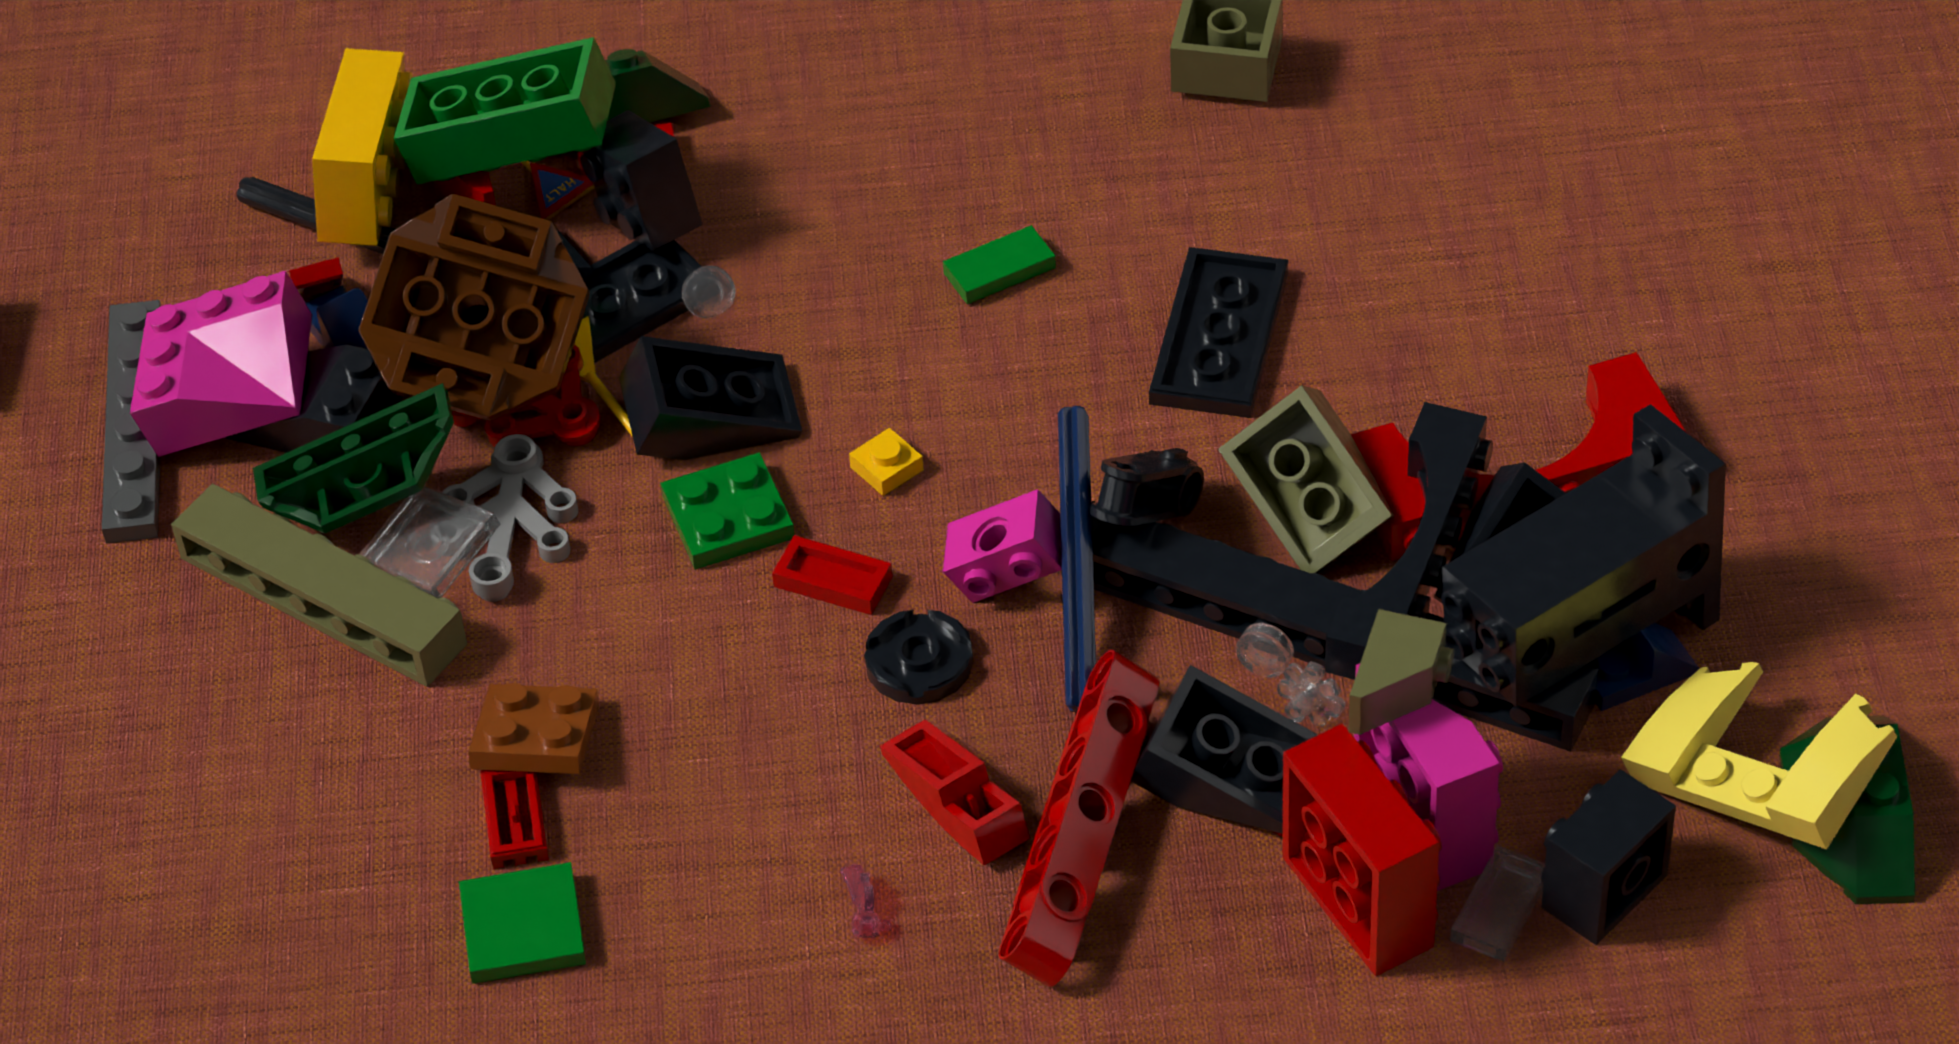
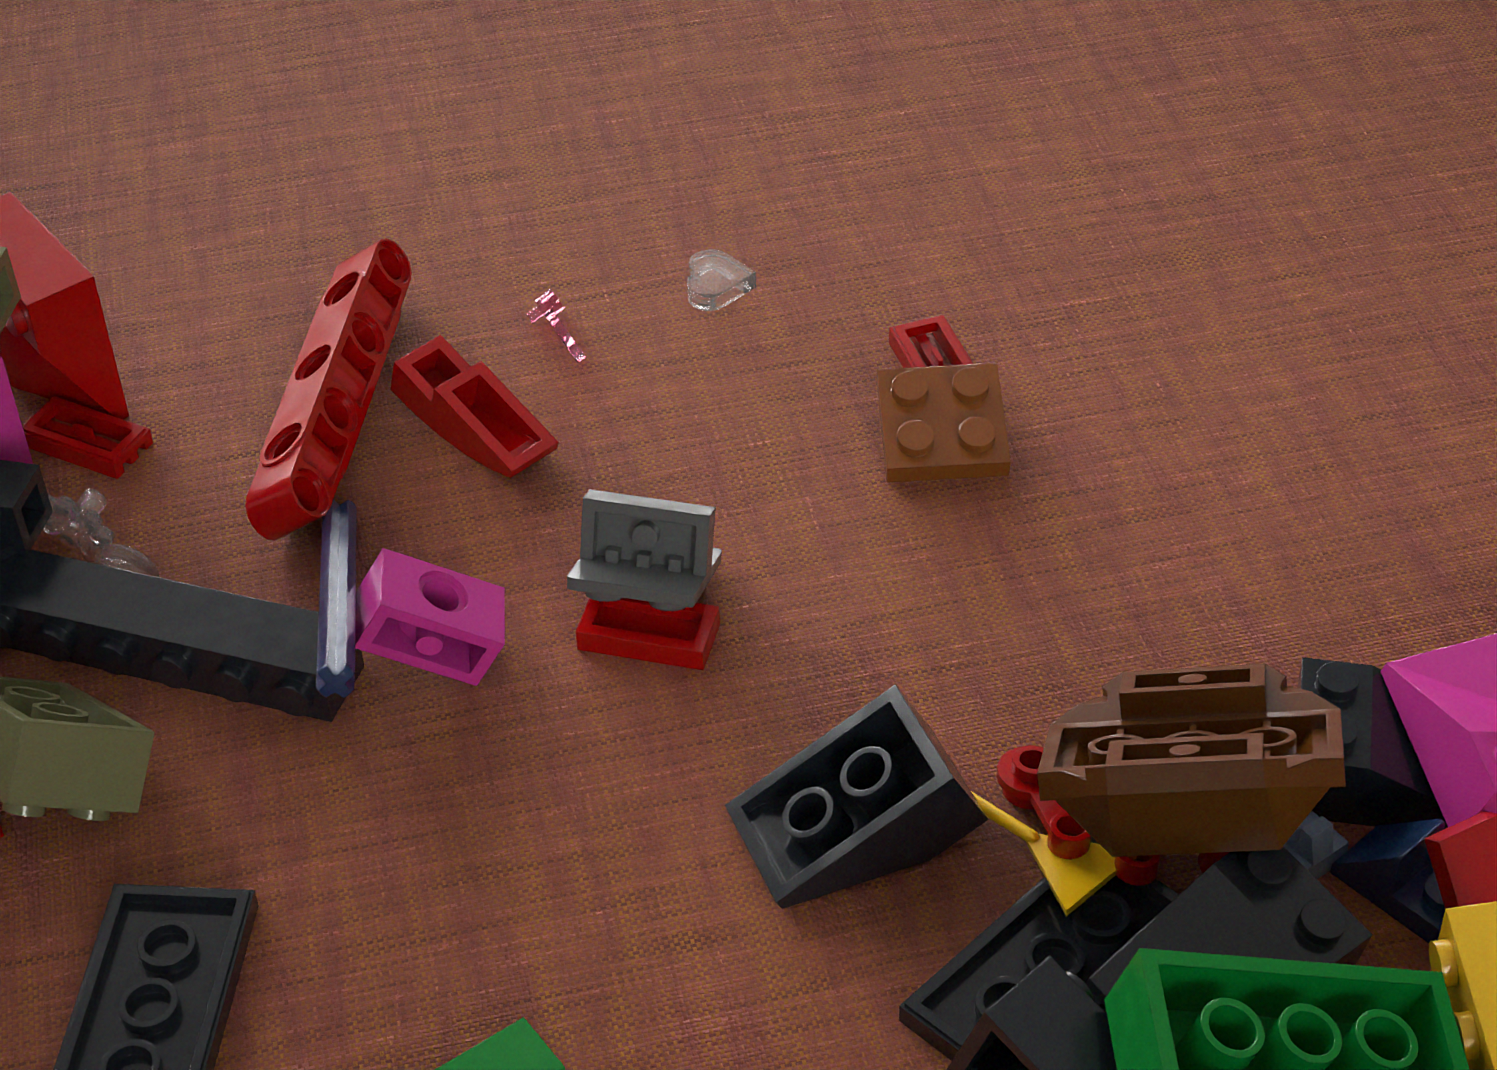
camera: 170 degrees right, 5 degrees down
olive brick [171,483,467,687] -> none
dark green wedge [253,383,454,534] -> none
clear tile [359,486,501,598] -> none
light grey plant [432,434,578,602] -> none
green tile [459,862,586,984] -> none
green plate [660,452,795,570] -> none
clear tile [682,265,735,319] -> none
yellow plate [849,428,924,496] -> none
black tile [864,609,974,705] -> none
black piece [1089,448,1204,526] -> none
black slope [1131,665,1318,834] -> none
none -> dark grey bracket [567,489,722,611]
none -> clear tile [687,249,756,311]

